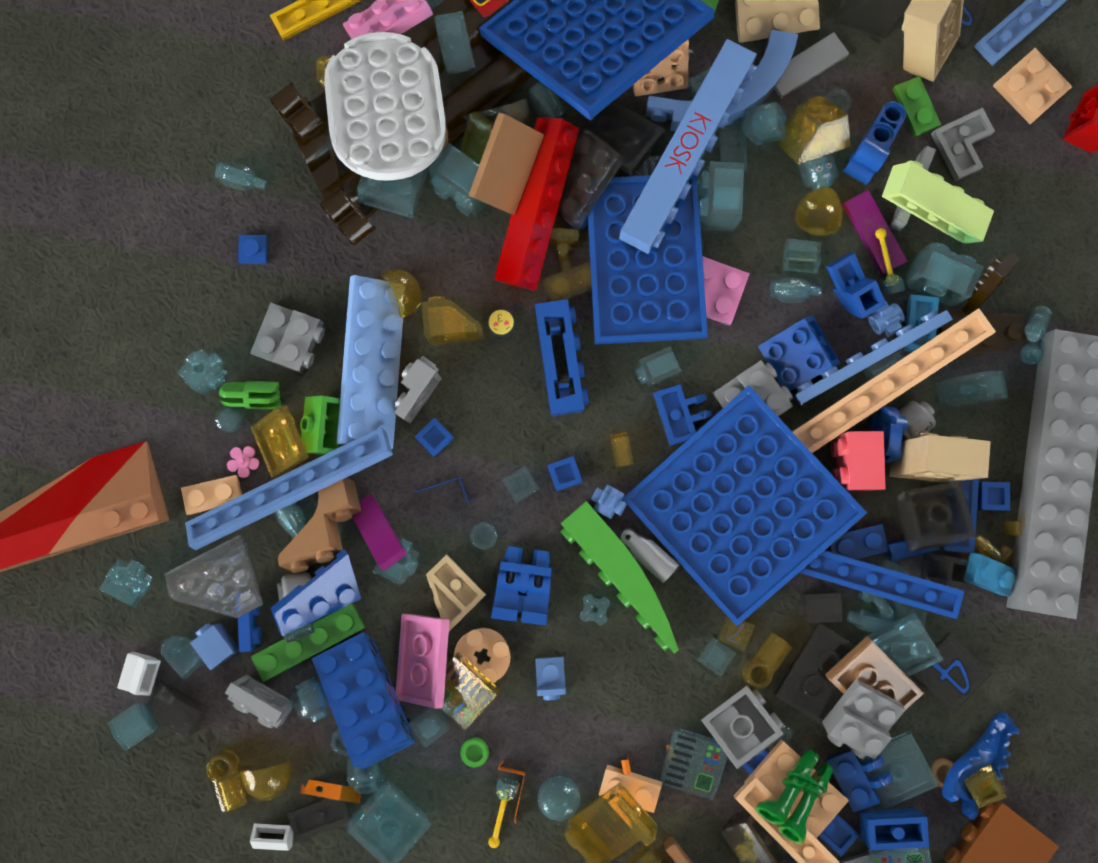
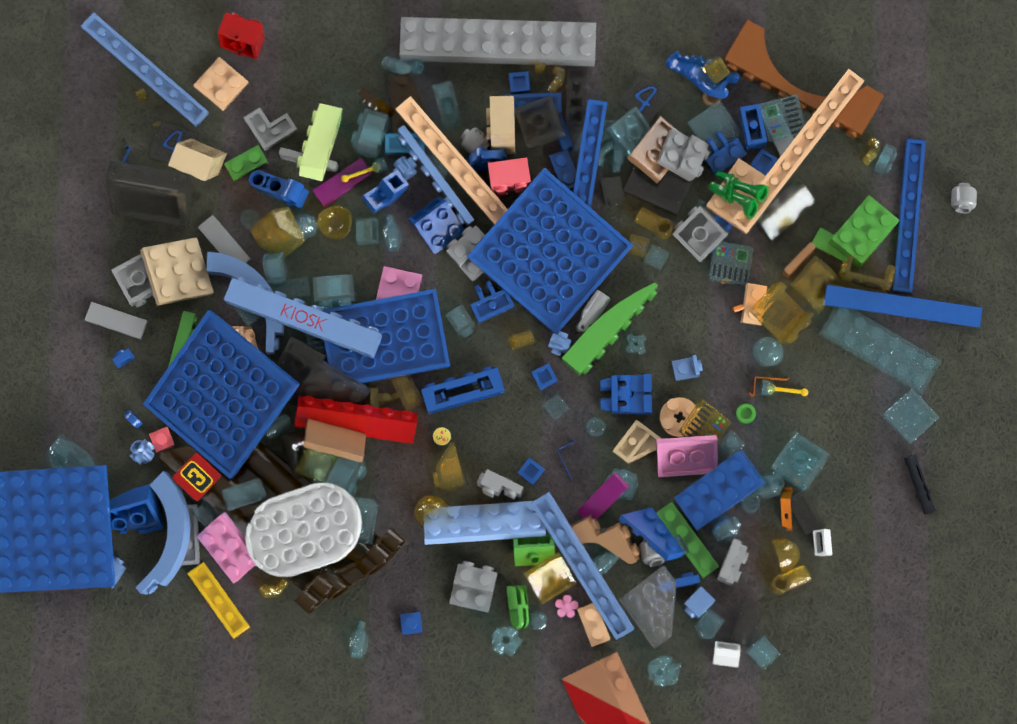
camera: 95 degrees left, 5 degrees down
dark azure plate [964,553,1016,597] -> none

